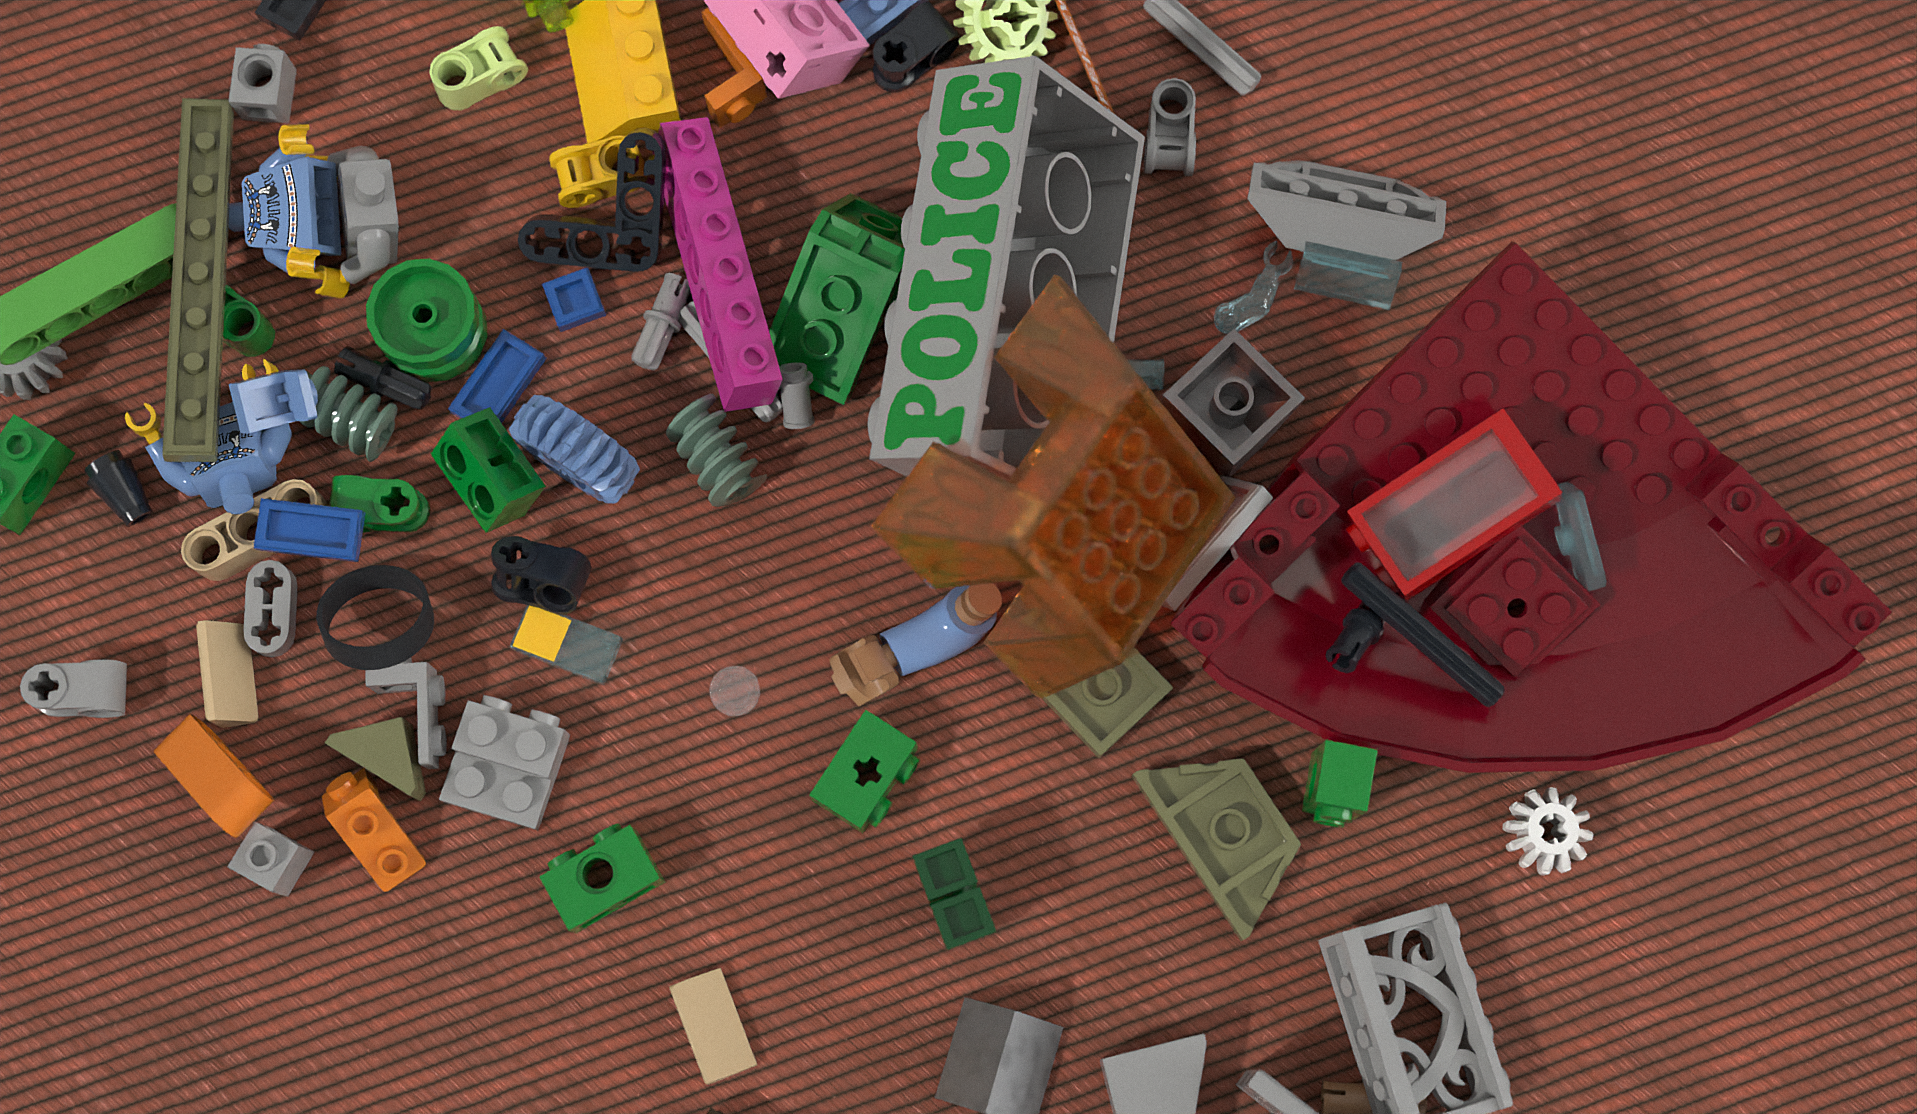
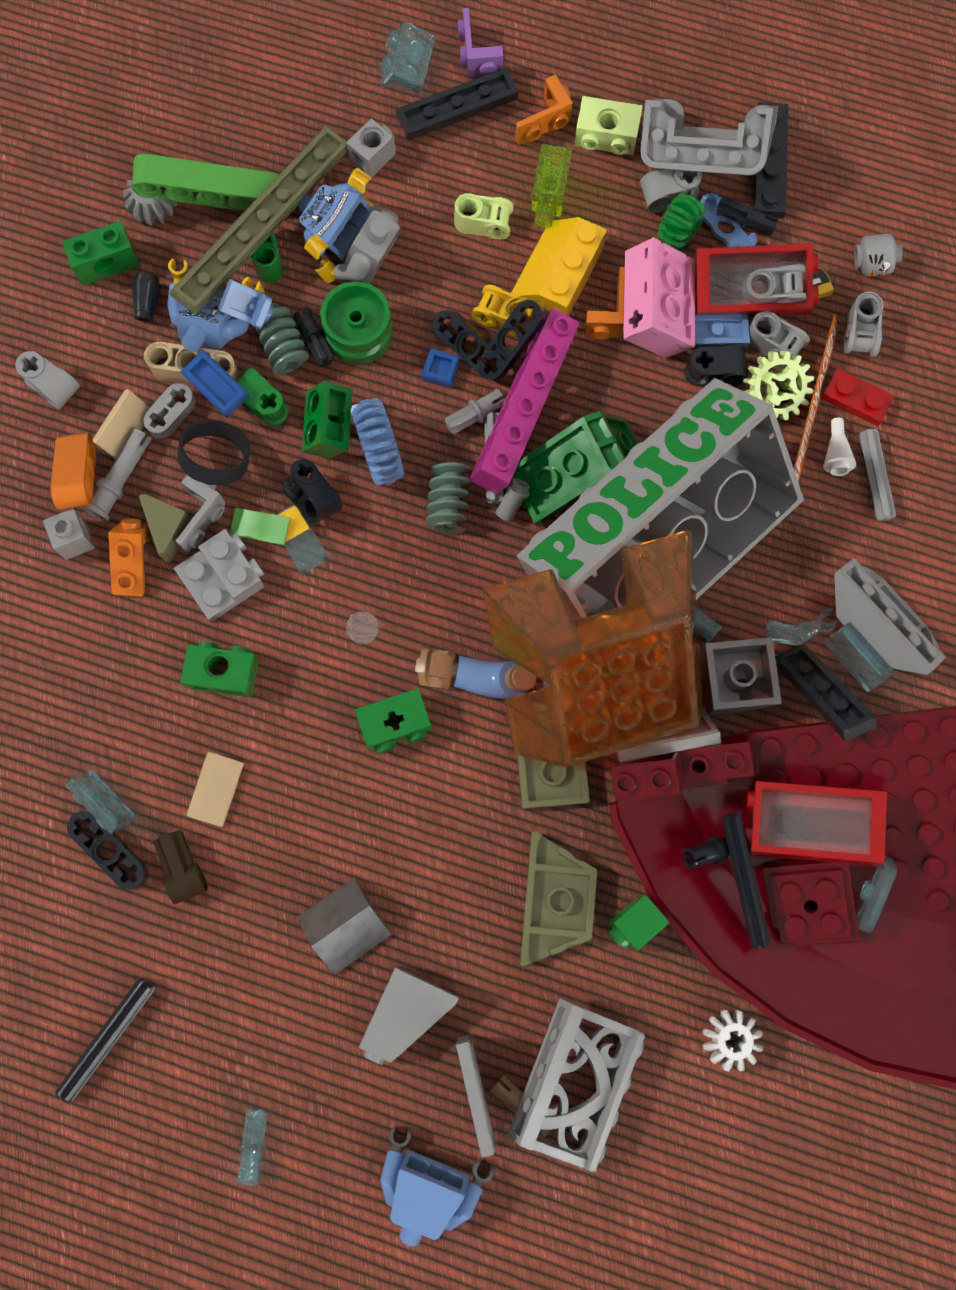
camera: 40 degrees right, 0 degrees up
blue tile [448,329,546,423] -> none
dark green hips [912,838,997,951] -> none
light grey piece [1144,78,1196,176] -> none
none -> light grey pin [82,429,152,522]
none -> bright green sticker [230,508,290,545]
none -> black plate [775,644,877,742]
none -> white cone [823,418,856,476]

